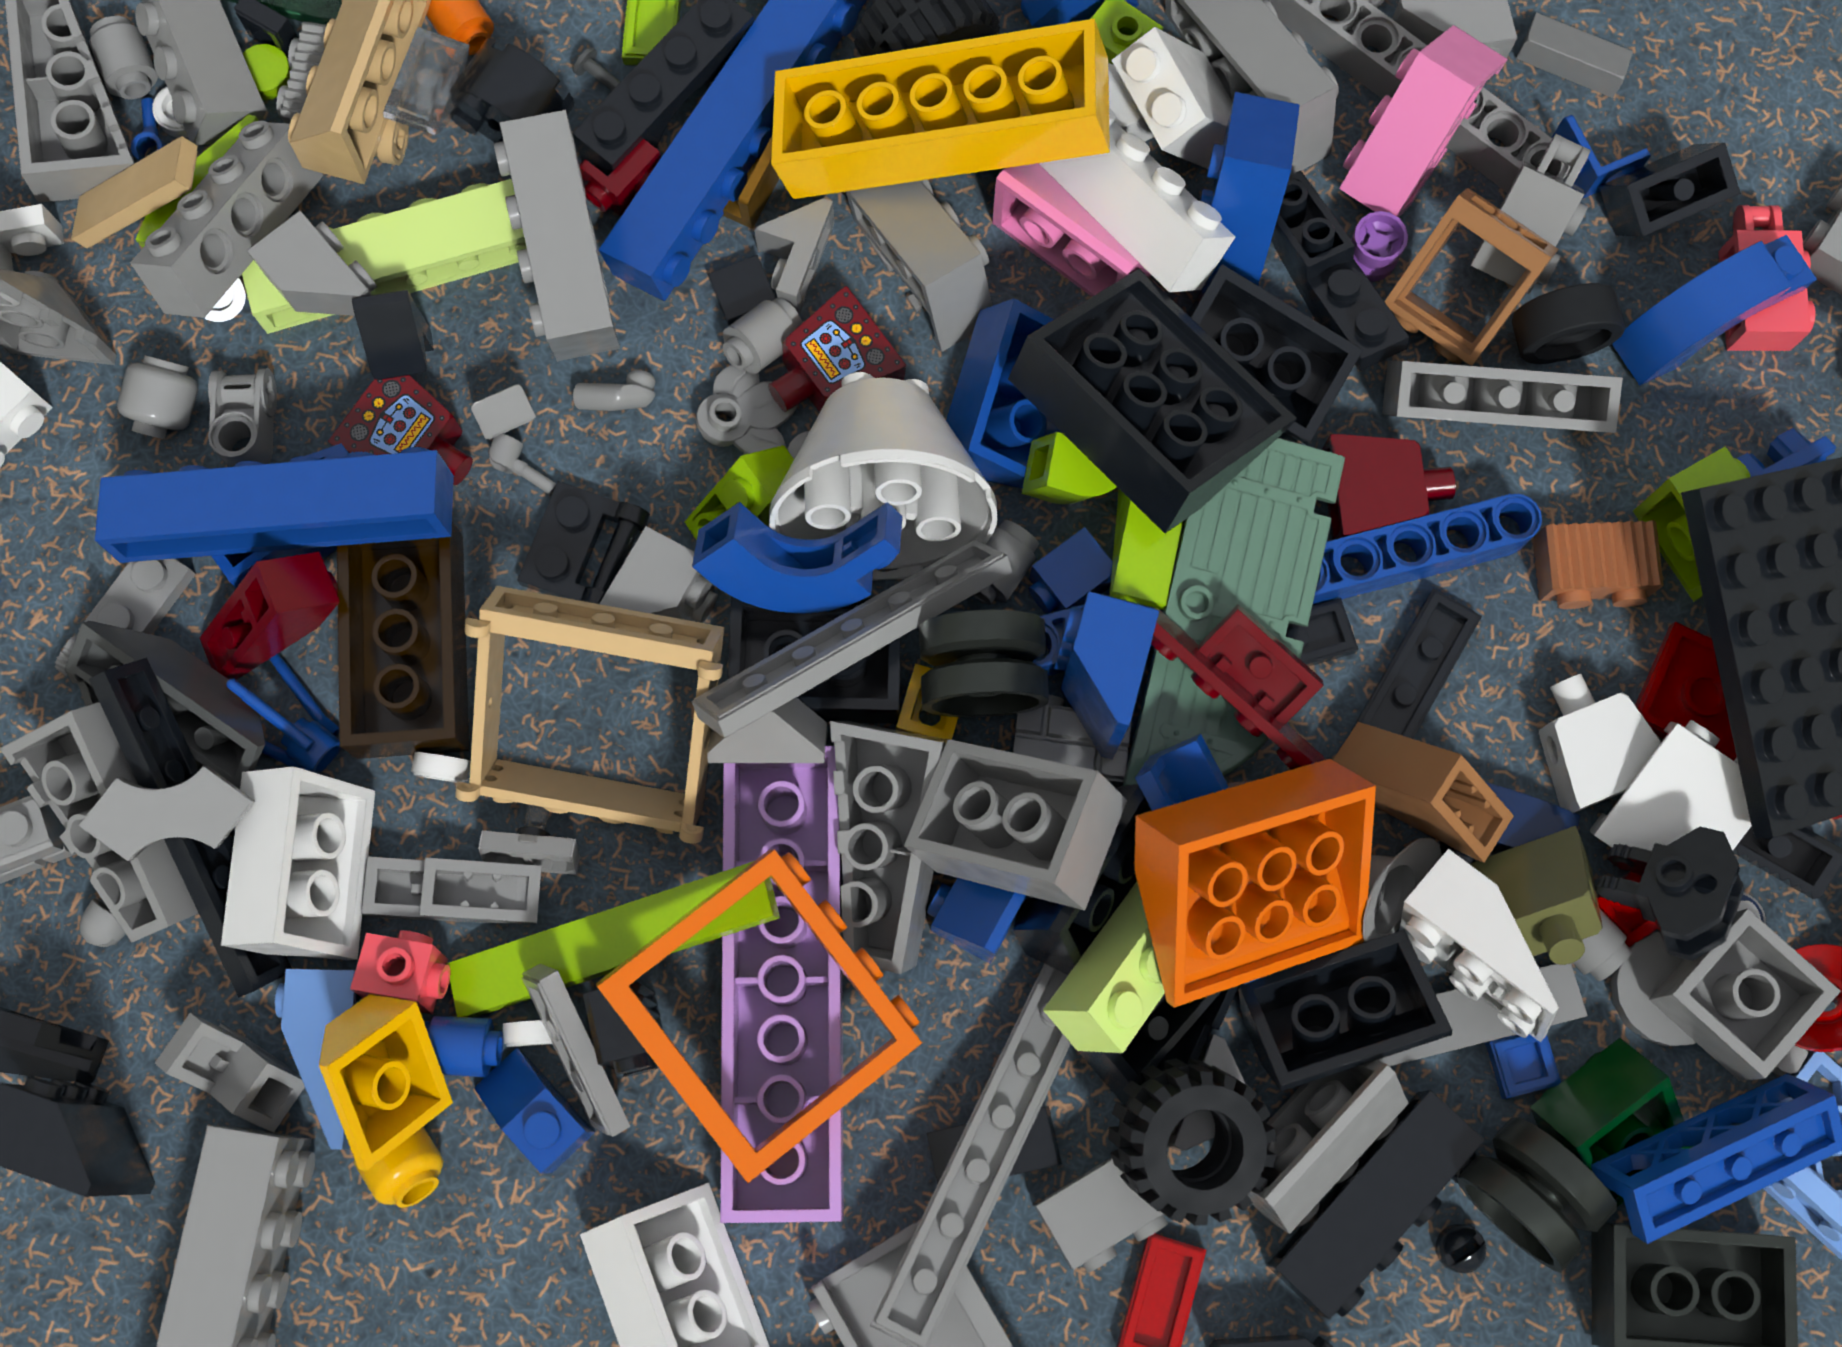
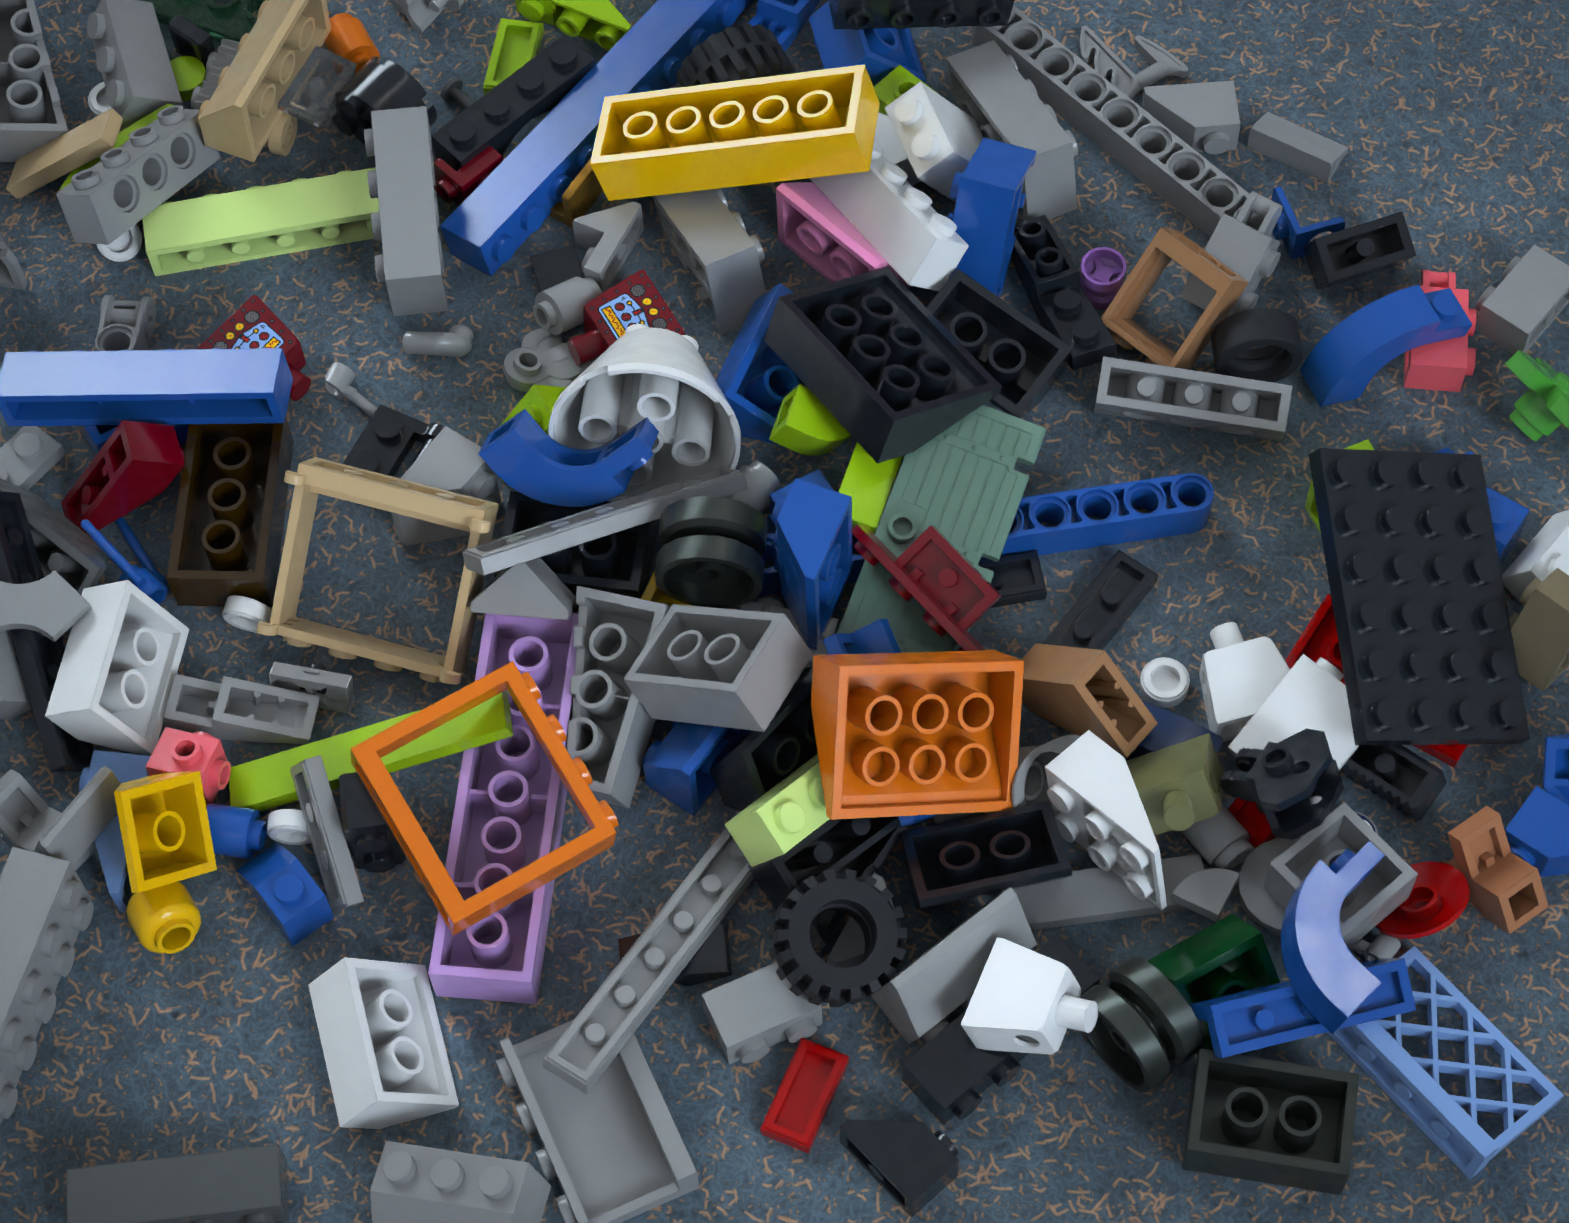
camera: 10 degrees right, 15 degrees down
light grey brick [89,16,158,99] -> none
light grey head [117,355,198,439] -> none
blue hand [131,98,166,161] -> none
light grey slope [247,211,377,316] -> none
black slope [352,290,434,380] -> none
light grey slope [470,384,536,439] -> none
dark red torso [1322,434,1456,540] -> none
bright pink wedge [1339,25,1508,217] -> none
black hinge [1436,1224,1486,1273] -> none
blue tile [1485,1034,1561,1099] -> none
nougat brick [1533,520,1664,609] -> none
none -> light grey slope [36,766,121,866]
none -> white torso [961,937,1098,1055]
none -> white tile [1139,657,1190,708]
none -> light grey tile [1170,868,1240,922]
none -> arch [1281,841,1385,1034]

